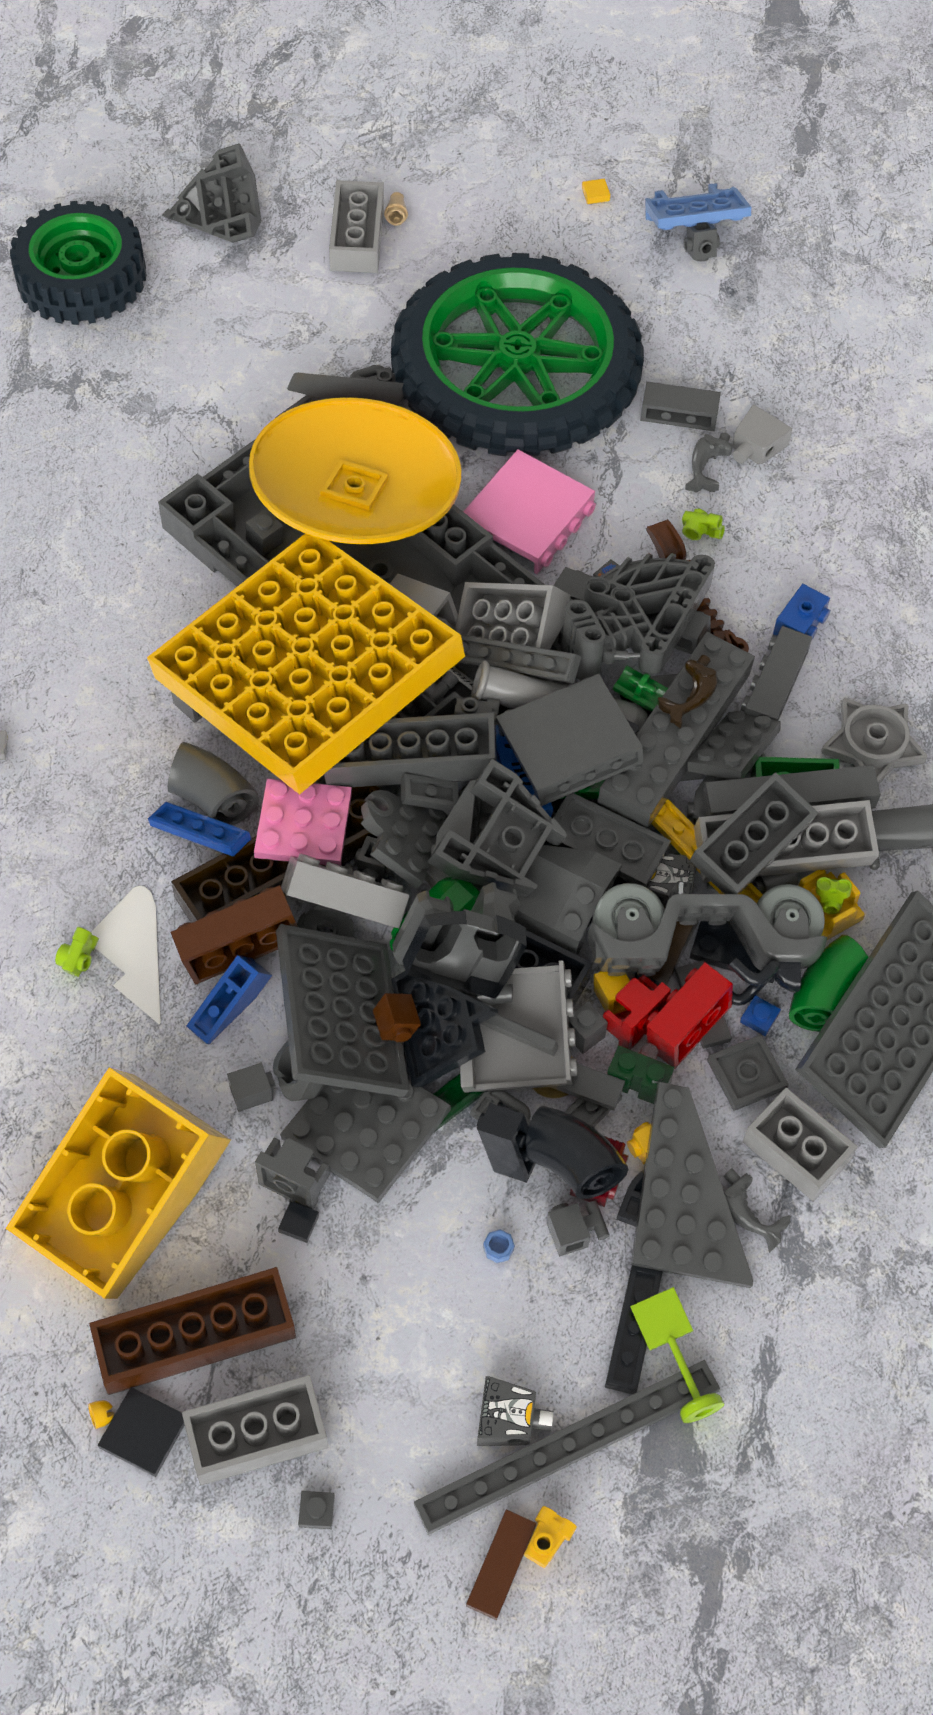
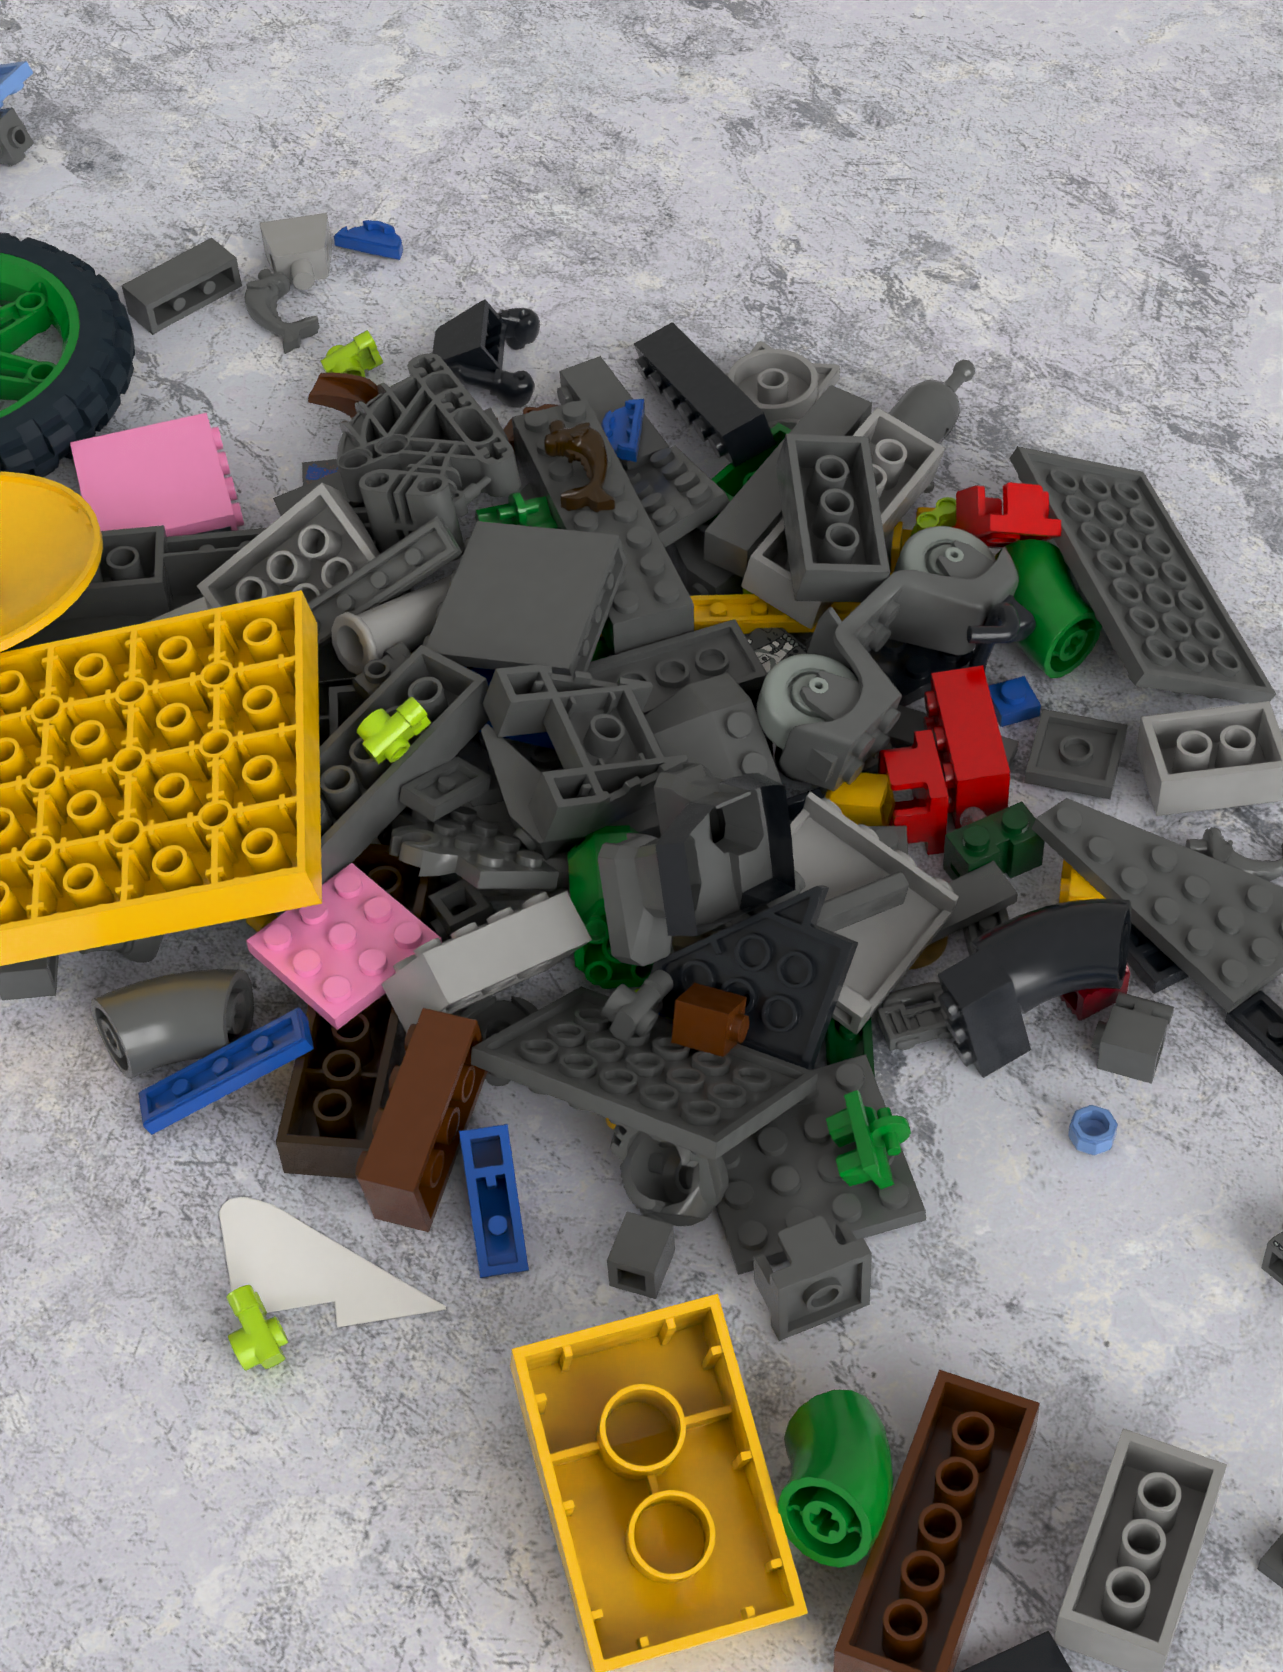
camera: 45 degrees left, 10 degrees down
black tile [278,1201,319,1243] -> none
blue brick [773,583,831,641] -> none
none -> blue plate [334,220,403,260]
none -> lime plate [357,696,431,765]
none -> black torso [432,299,540,408]
none -> blue plate [601,399,645,462]
none -> dark grey plate [601,970,674,1041]
none -> black brick [634,322,776,467]
none -> green brick [777,1390,893,1568]
none -> green hips [826,1090,911,1190]
none -> red panel [952,482,1061,549]

